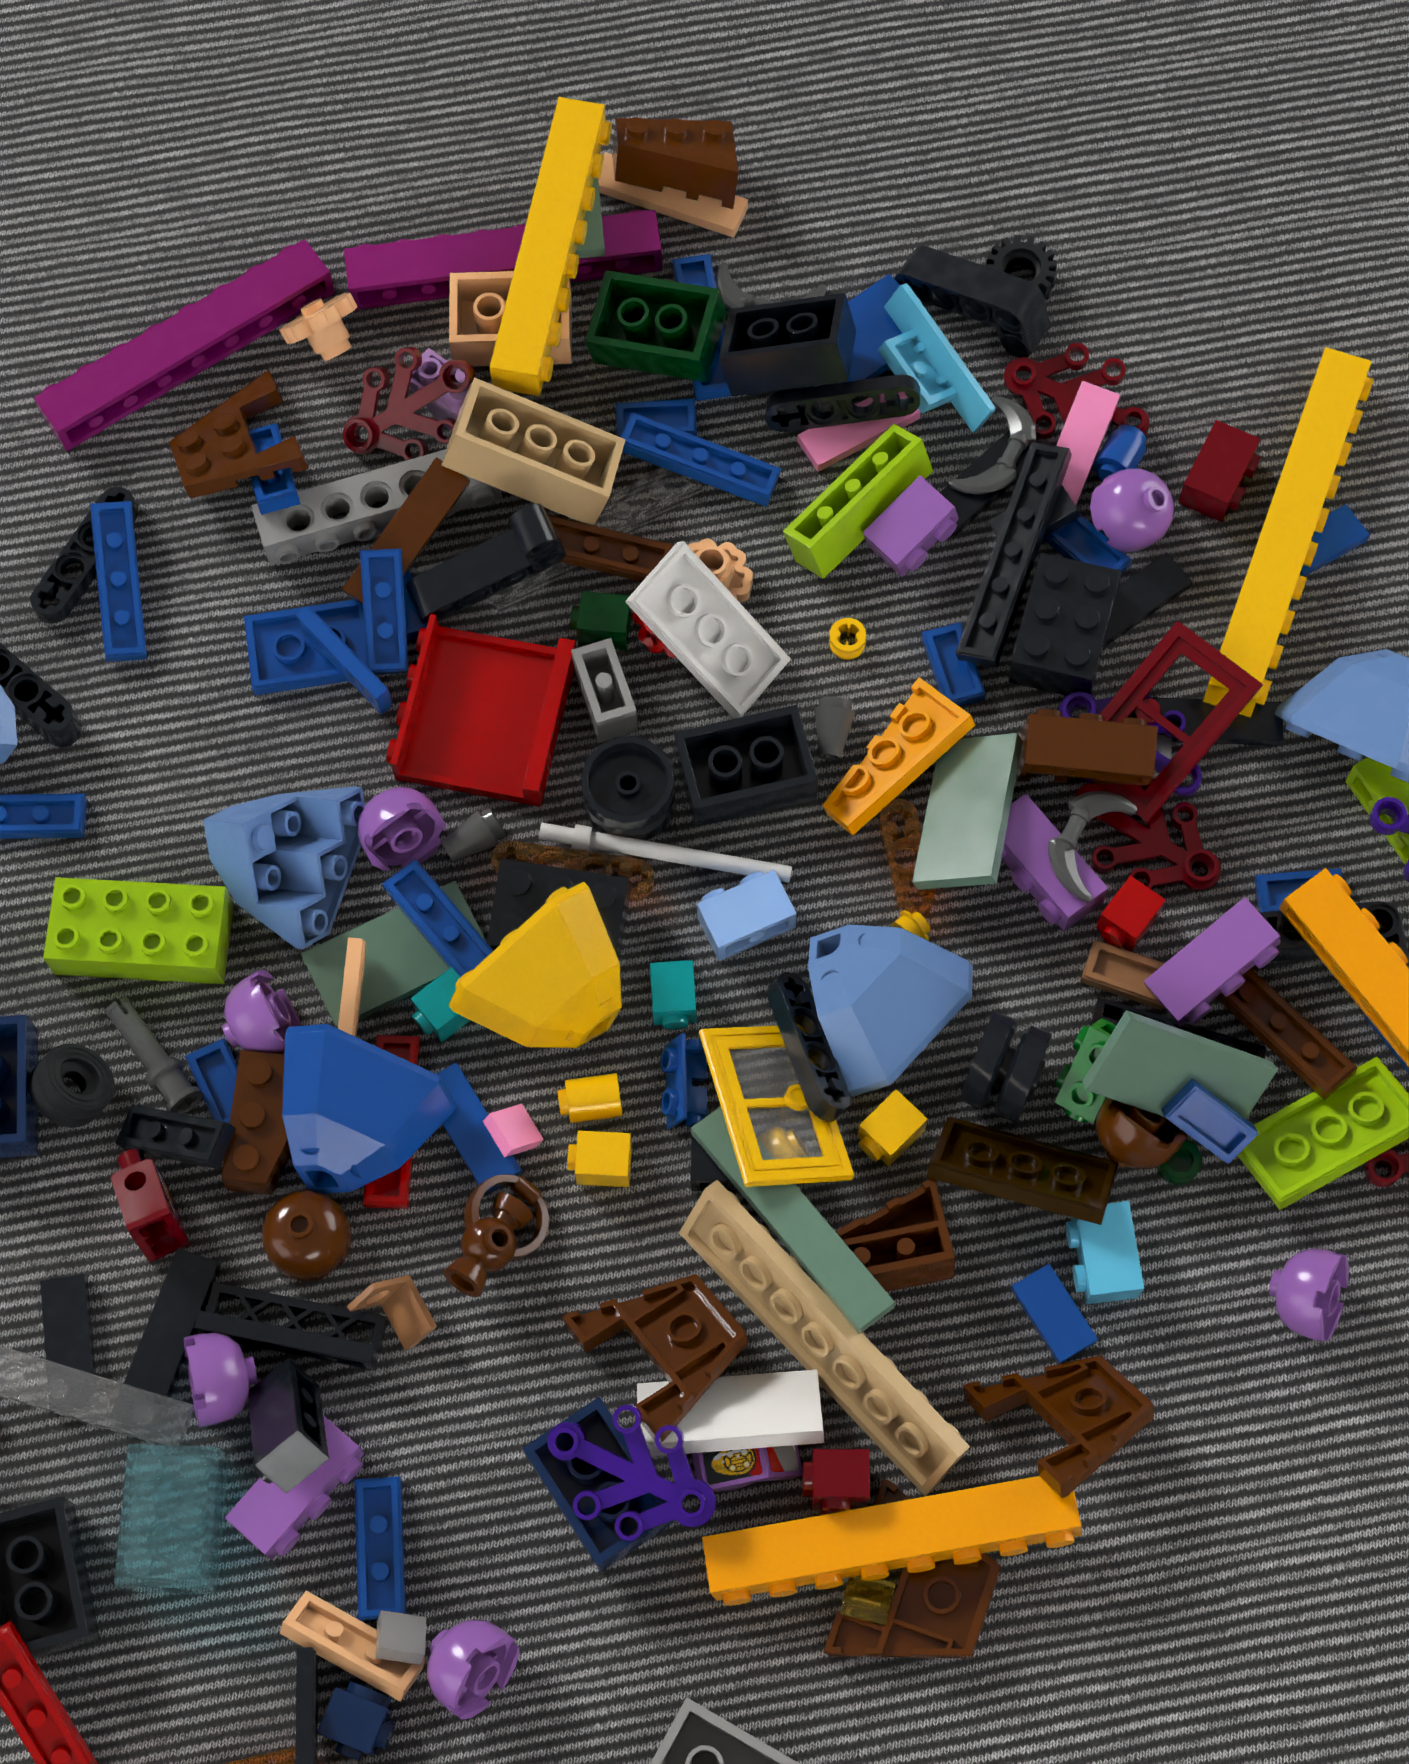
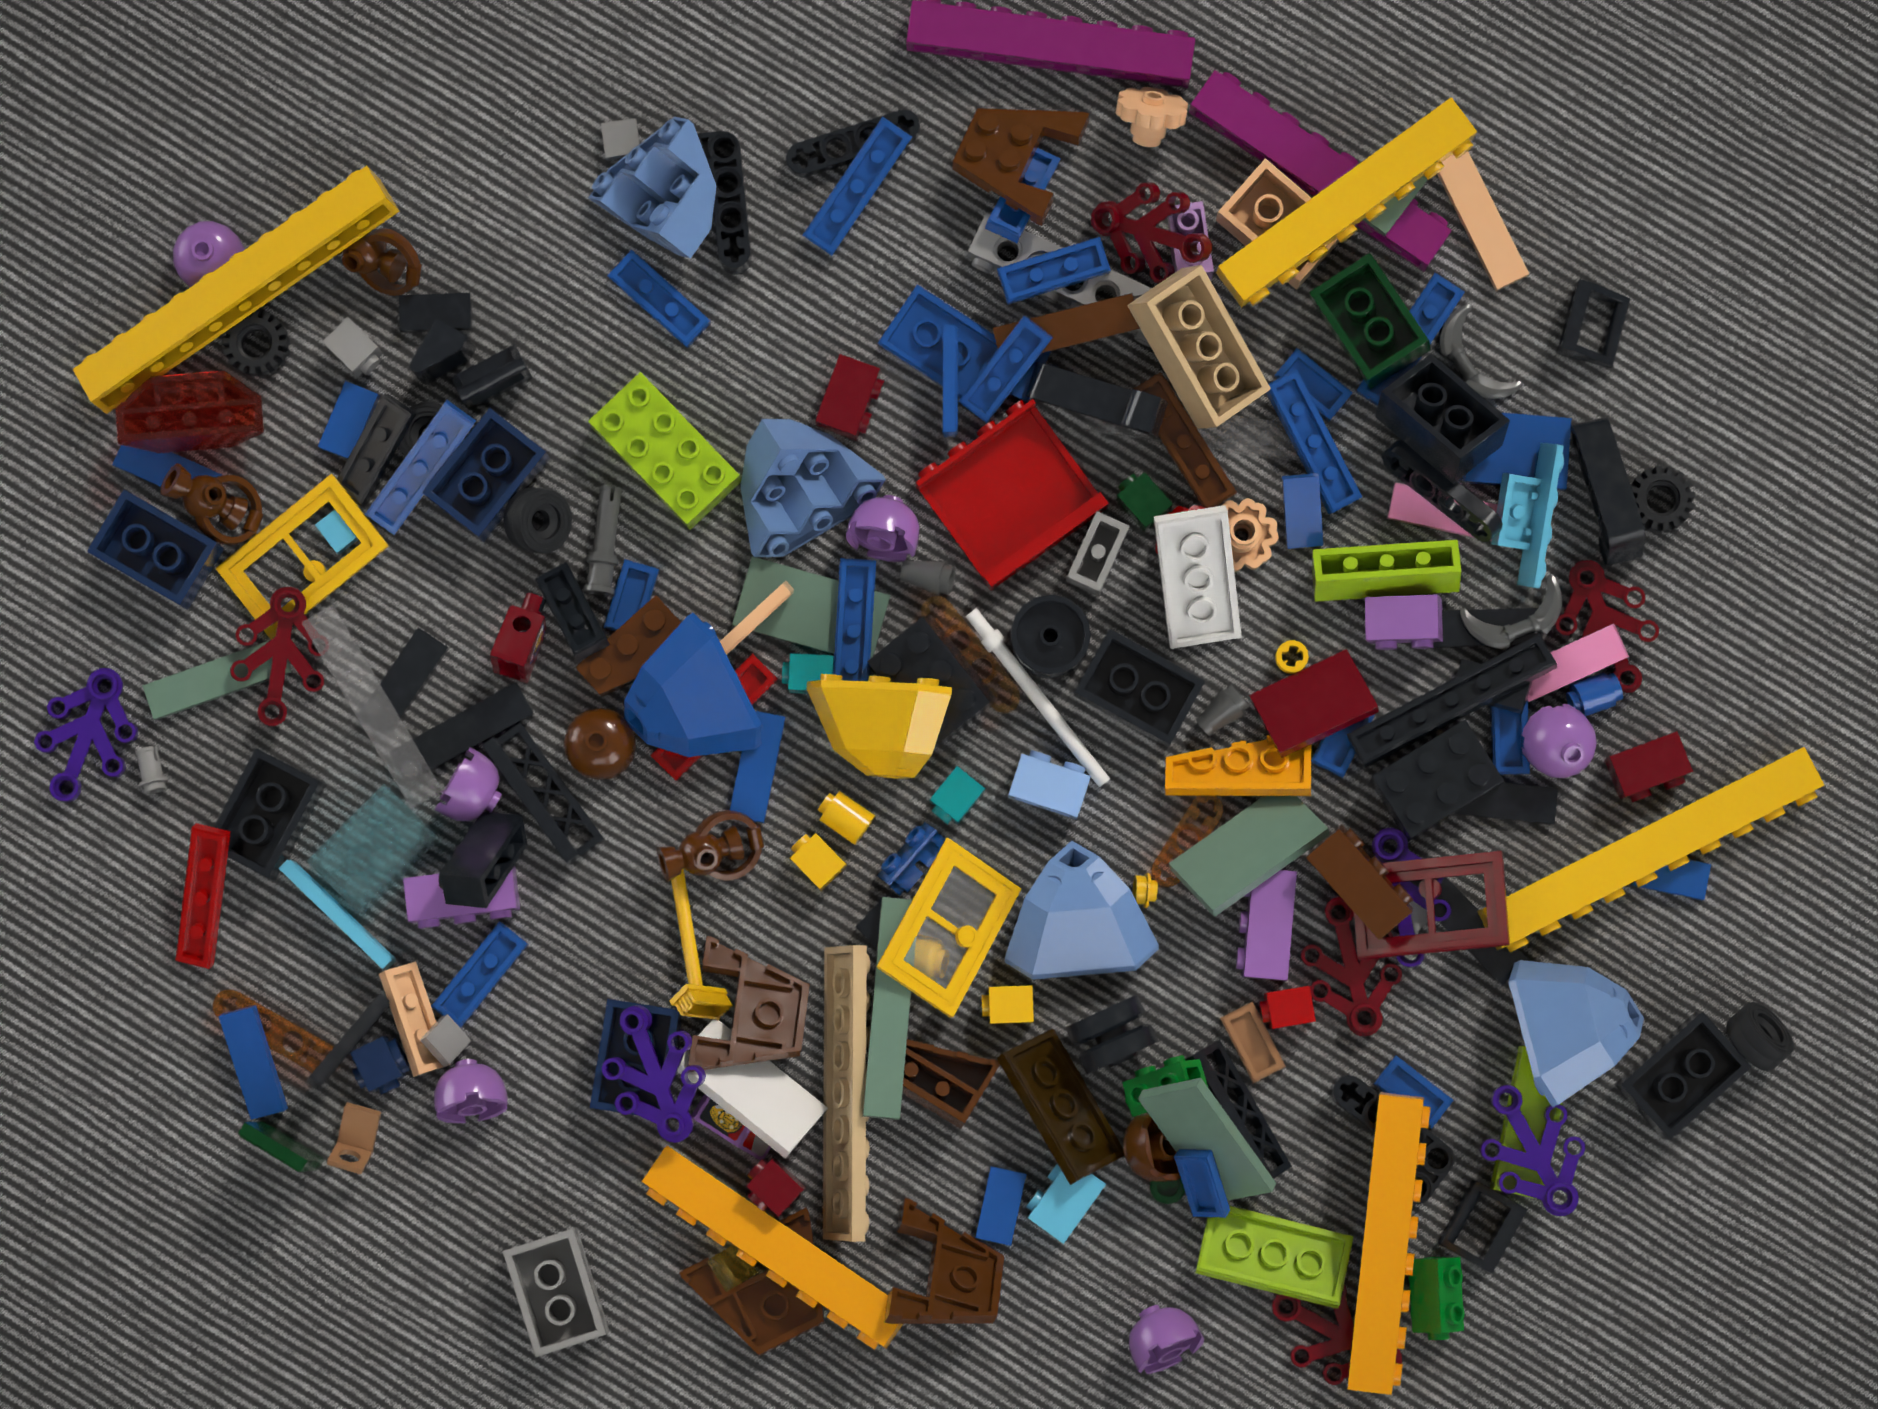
camera: 45 degrees right, 15 degrees up
medium lavender cylinder [222,969,302,1054] -> none
medium nougat bracket [347,1275,437,1350] -> none
bright pink tile [483,1103,544,1158] -> none
reddish brown wedge [612,117,738,209] -> none
black beam [766,972,851,1121] -> none
dark grey piece [1048,791,1137,903] -> none
medium lavender brick [1144,897,1281,1027] -> none
reddish brown tile [1215,968,1358,1100] -> none
none -> medium azure tile [278,859,396,970]
none -> yellow piece [669,868,733,1020]
none -> dark red brick [815,354,885,441]
none -> blue tile [997,237,1111,305]
none -> dark red tile [1249,649,1379,758]
none -> blue tile [1282,473,1323,549]
none -> black tile [1556,279,1630,368]

